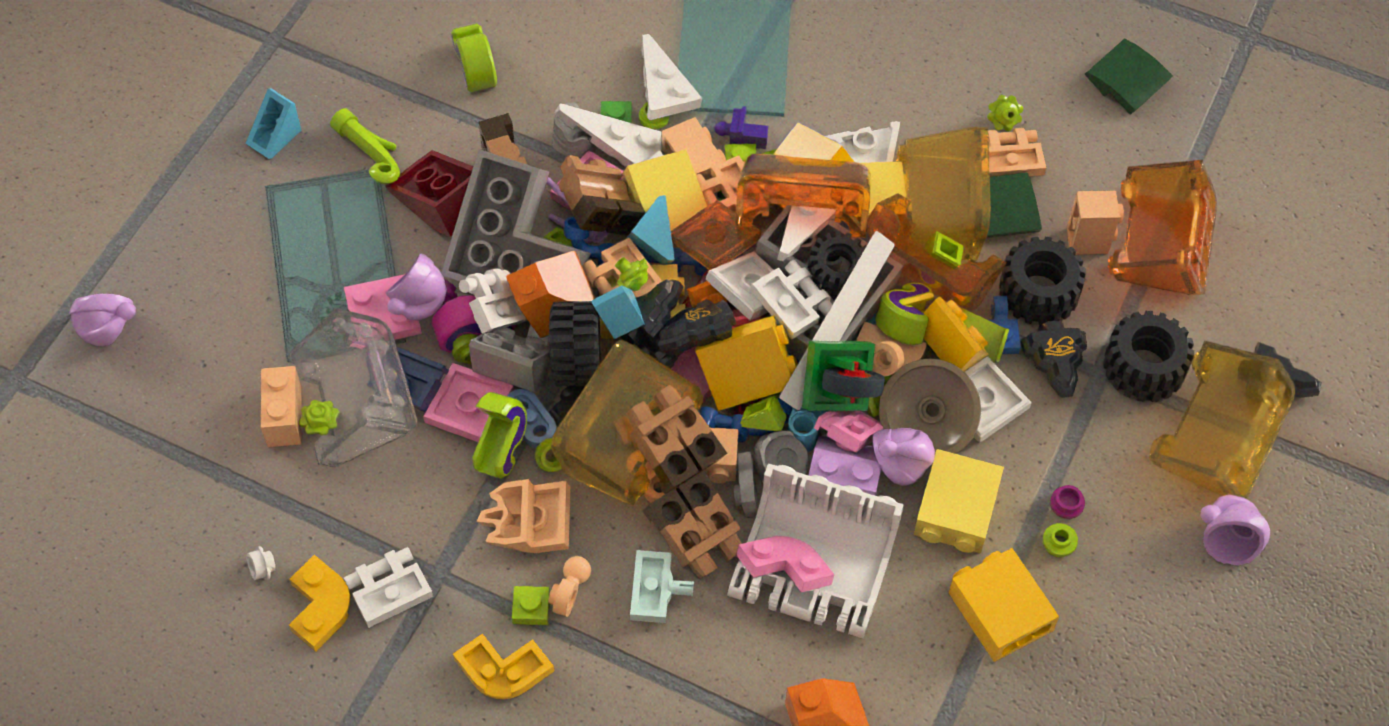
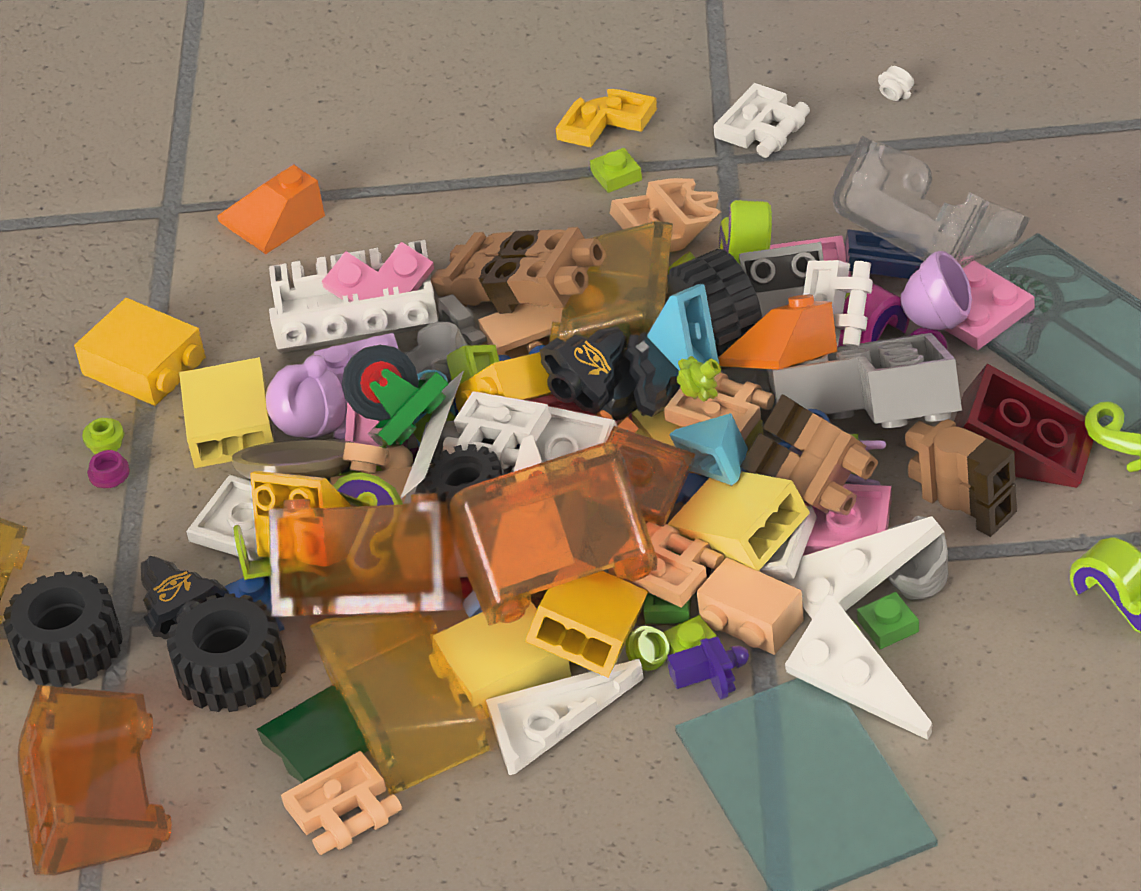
camera: 160 degrees right, 15 degrees down
light nougat brick [261,366,302,447] -> none
yellow plate [289,555,350,652] -> none
lime plant [299,400,340,436] -> none
light nougat plate [548,556,591,617] -> none
light aqua plate [630,550,694,623] -> none
lime slope [925,231,964,271] -> none
lime plant [987,94,1024,131] -> none
light nougat brick [1066,191,1124,255] -> none

